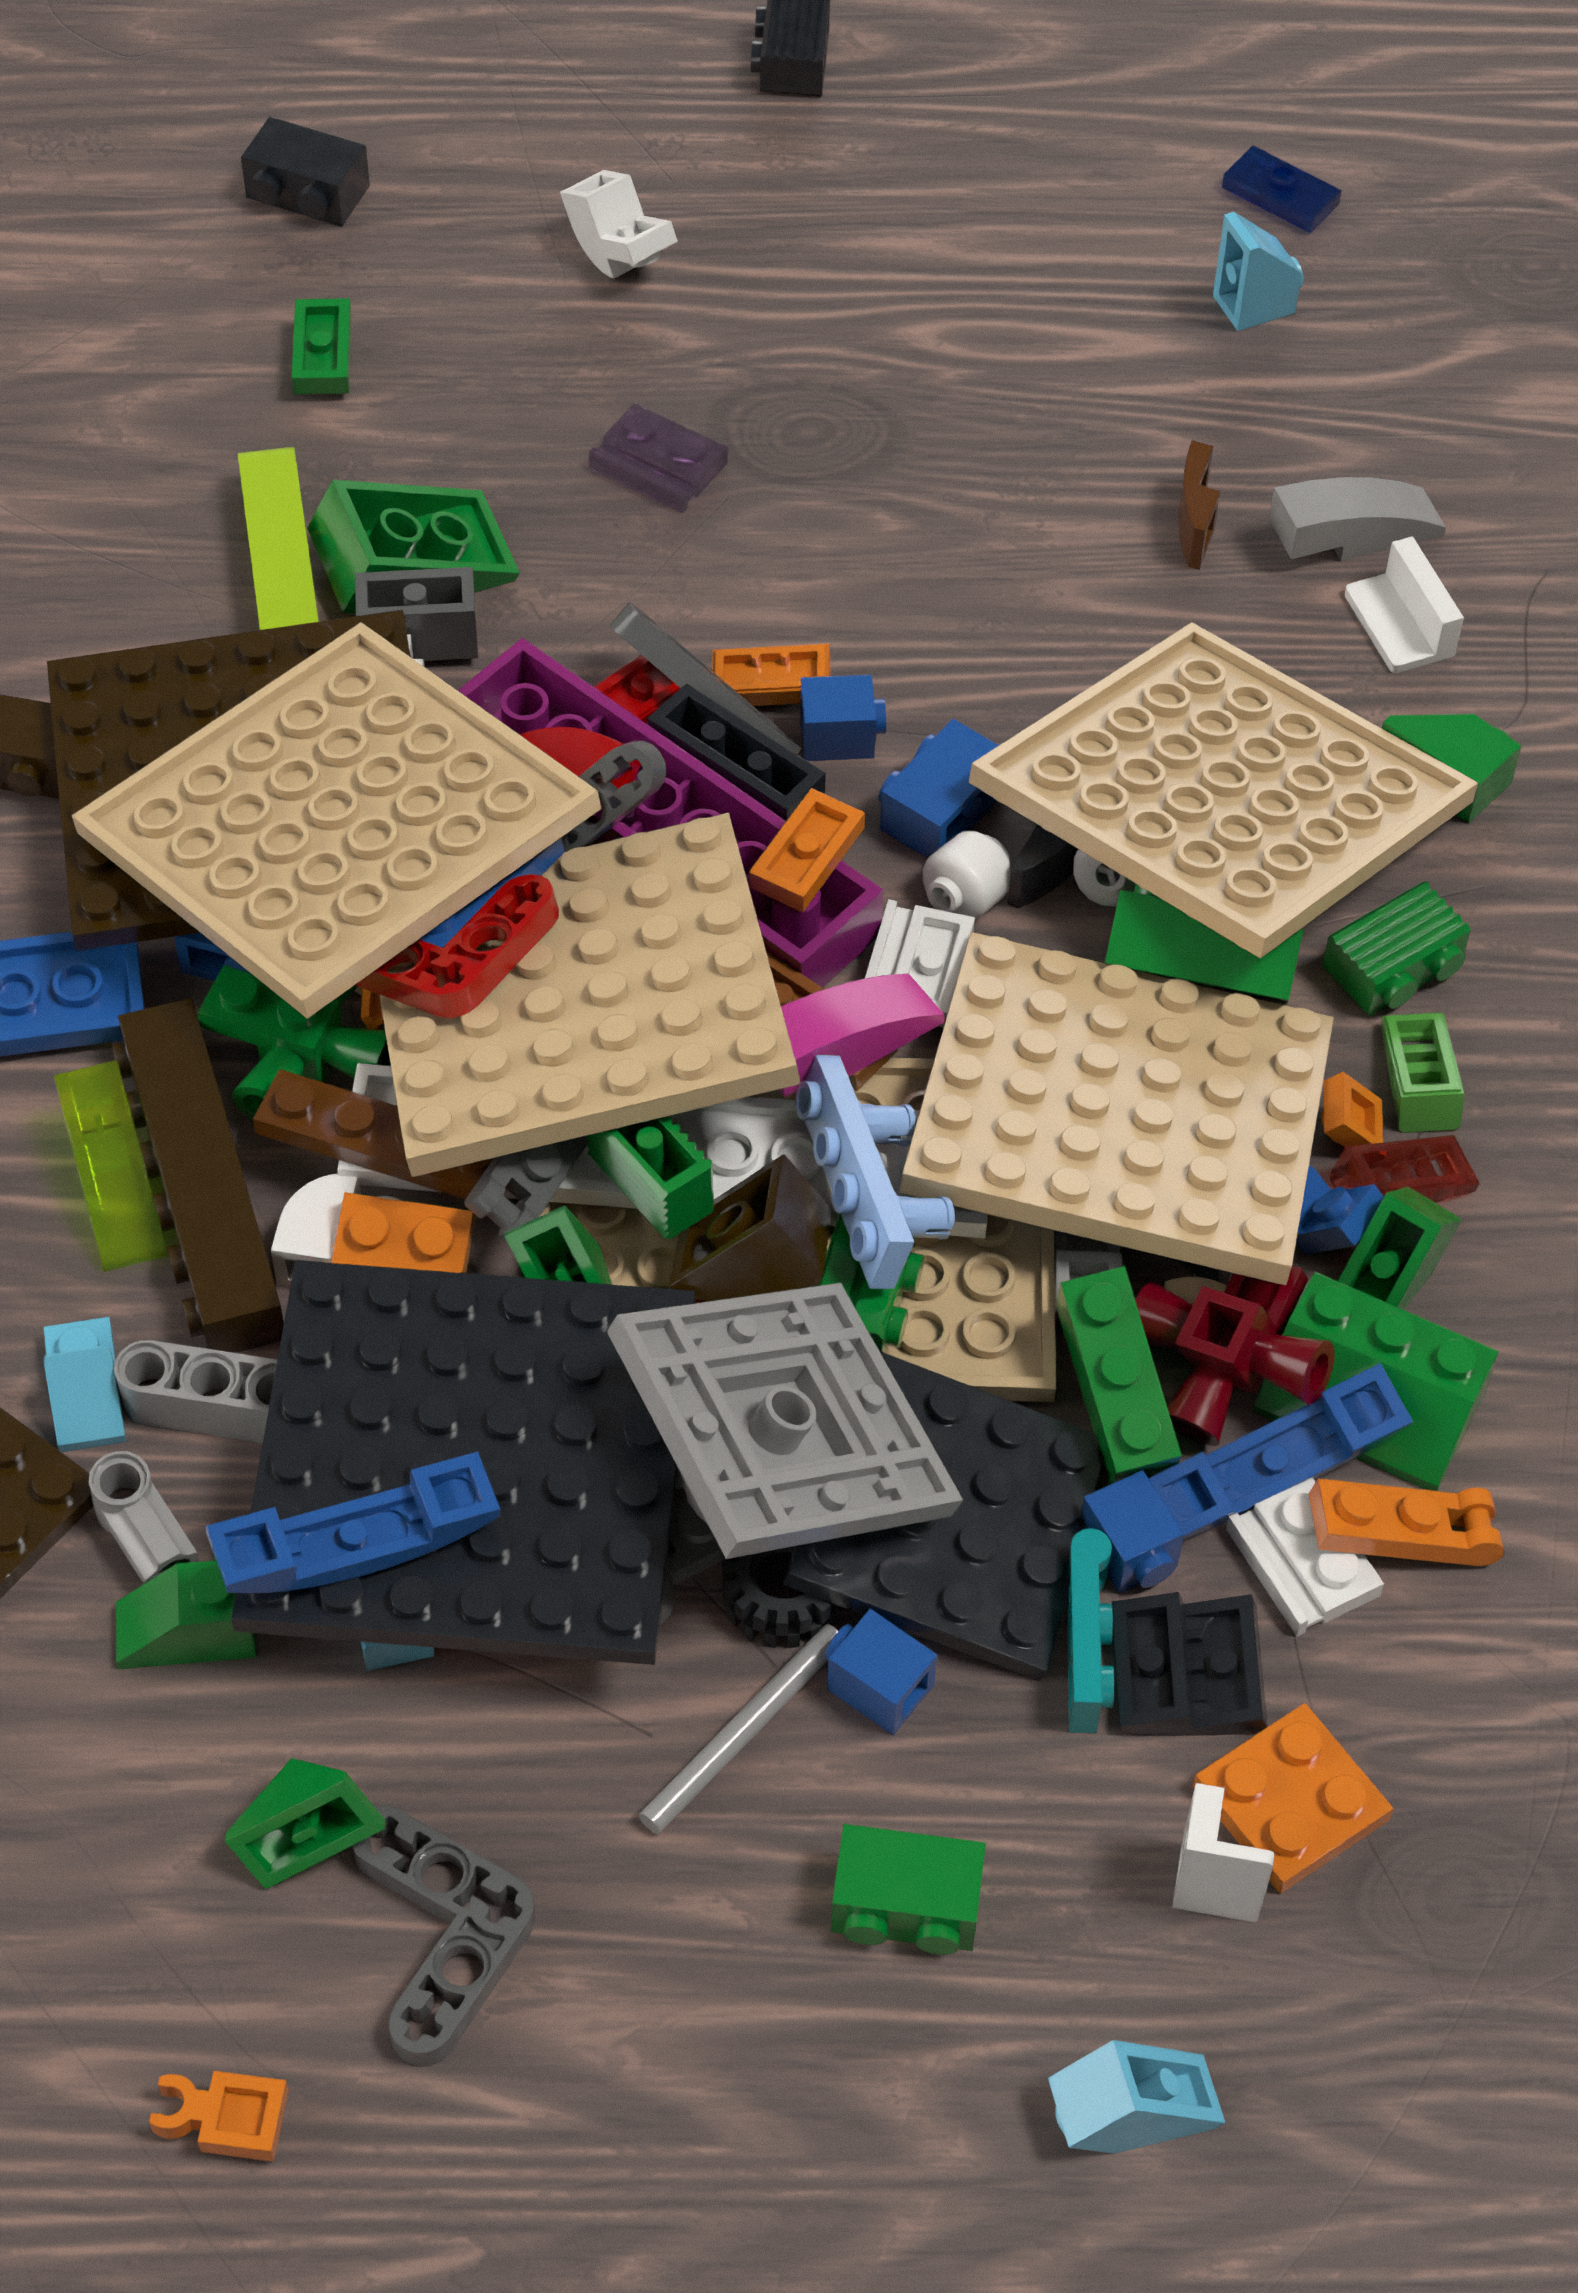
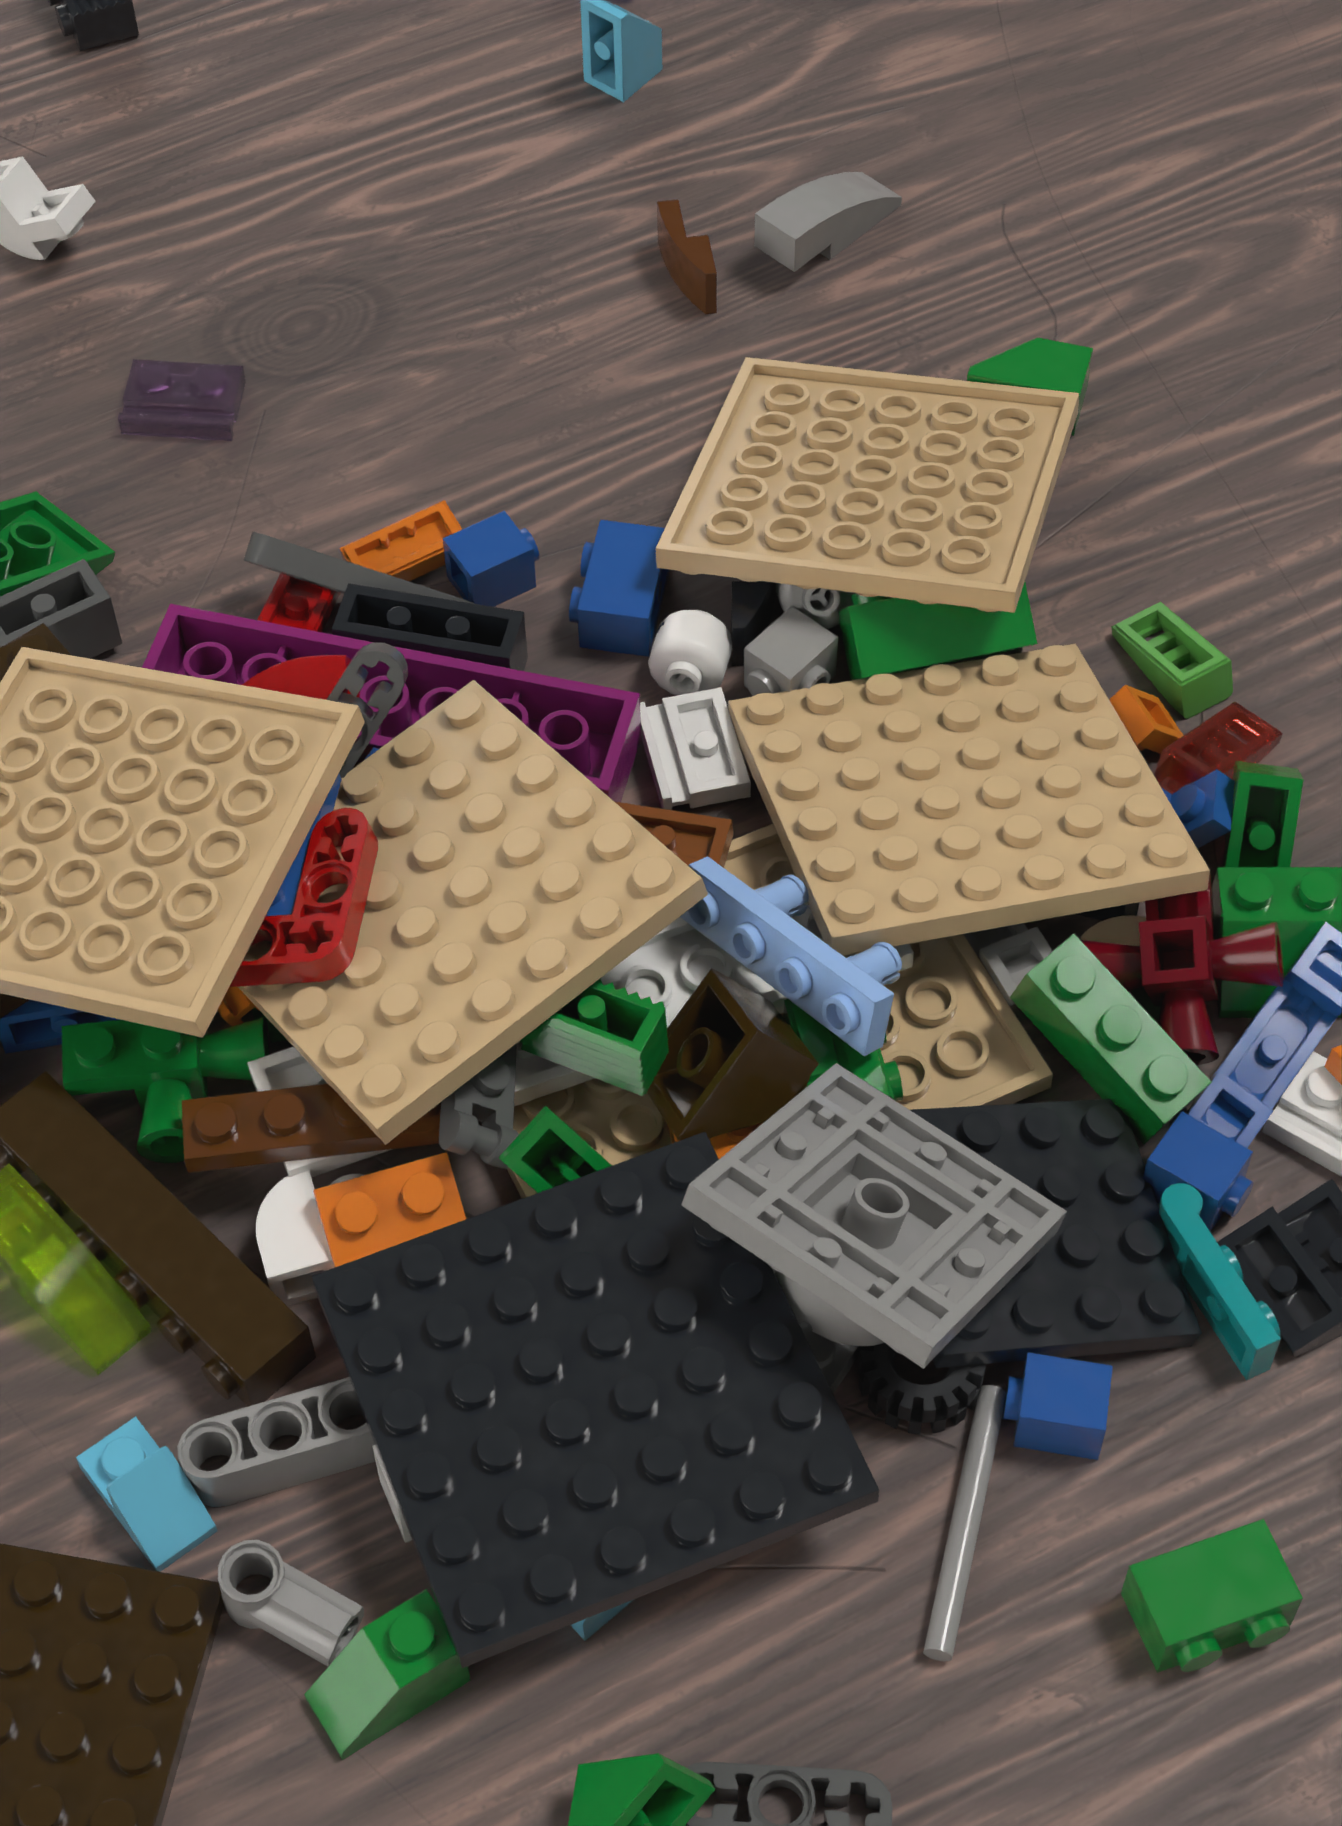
camera: 25 degrees left, 0 degrees up
blue slope [206,1452,501,1593] -> none
orange plate [749,788,865,912] -> none
dark pink slope [778,973,945,1097] -> none
green brick [1322,881,1471,1016] -> none
white panel [1345,536,1464,673] -> none
none -> light grey brick [744,606,838,696]

